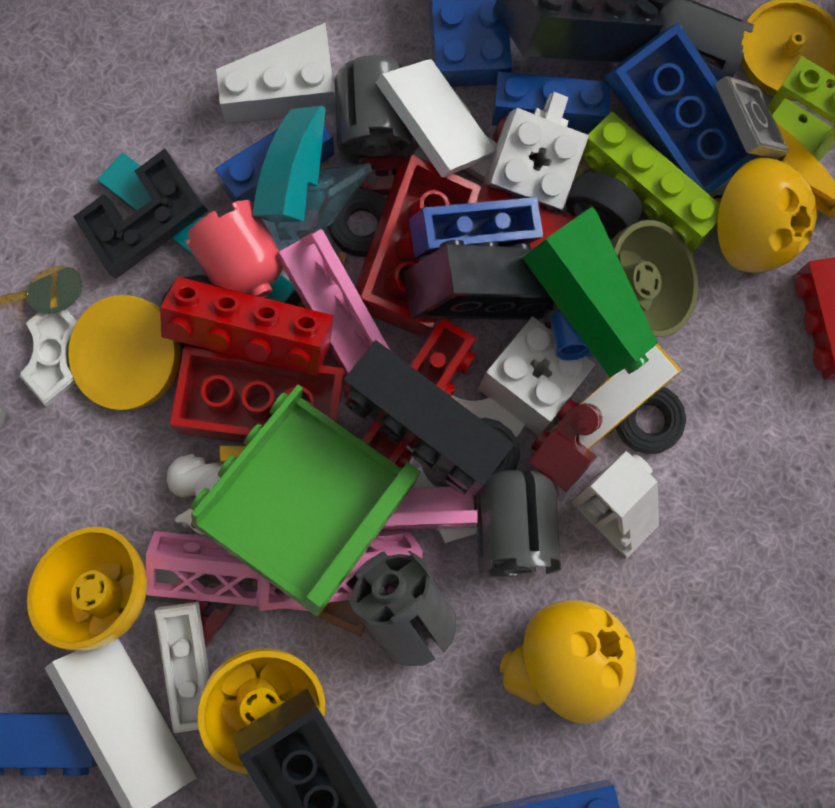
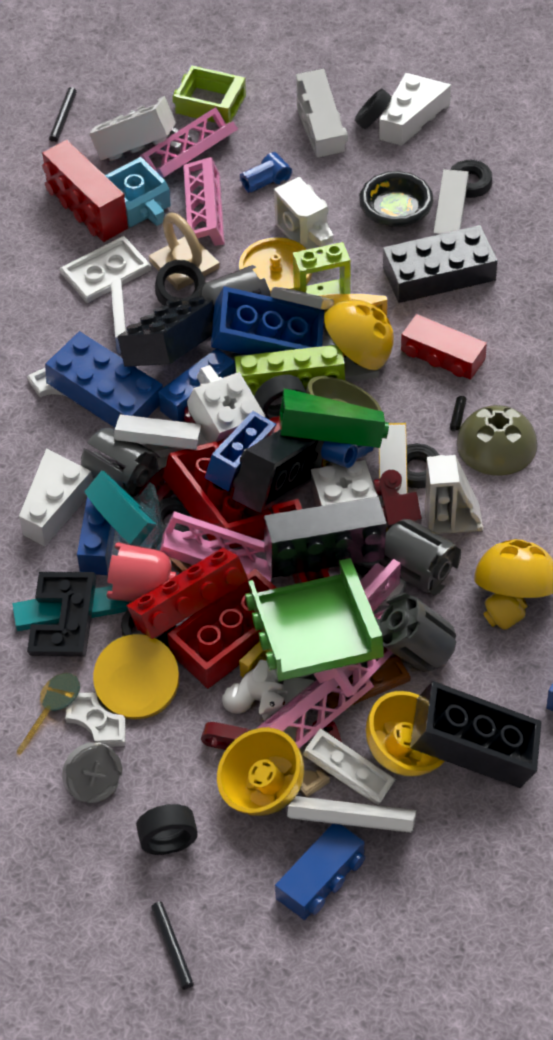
camera: 40 degrees left, 25 degrees down
none -> dark red beam [201,722,251,750]
none -> tan tile [299,770,330,797]
none -> black piece [450,396,467,432]
none -> olive piece [457,405,537,476]

